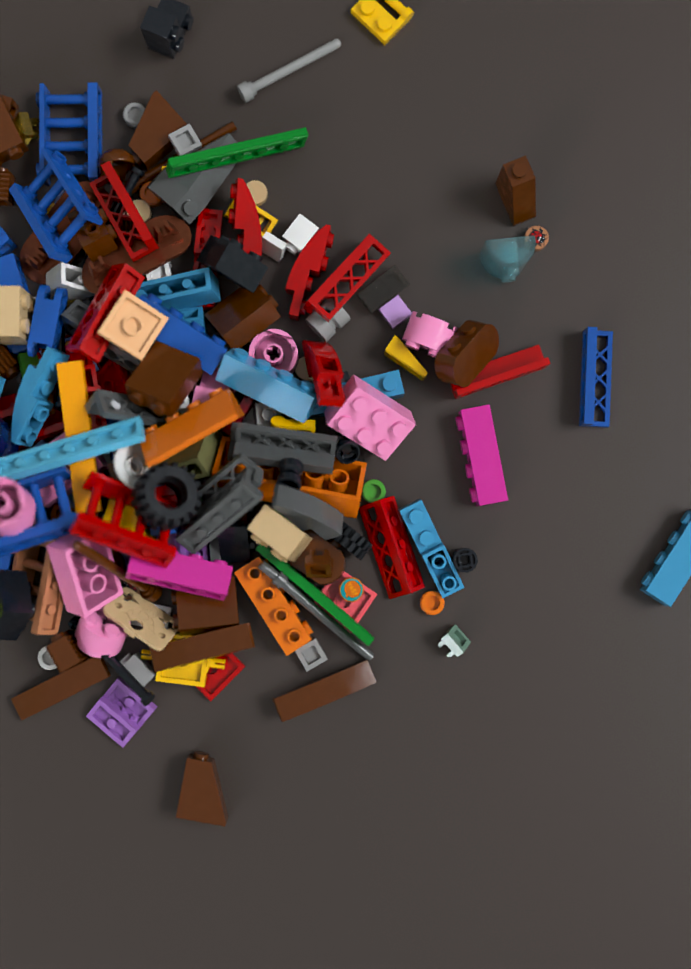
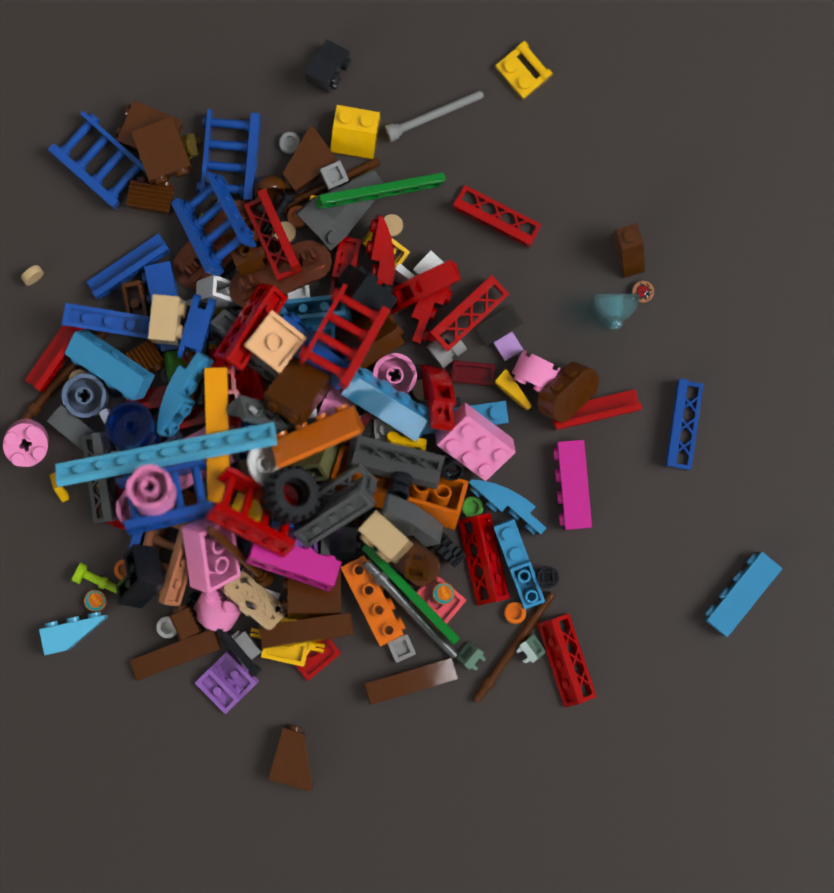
camera: 10 degrees right, 0 degrees up
none -> red fence [298,284,390,390]
none -> yellow slope [330,105,380,160]
none -> red slope [390,260,461,315]
none -> dark red tile [451,360,496,387]
none -> red fence [453,185,542,248]
none -> sand green tile [455,641,486,670]
none -> dark azure slope [469,479,546,535]
none -> reddish brown bar [472,591,555,703]
none -> red fence [537,613,597,708]

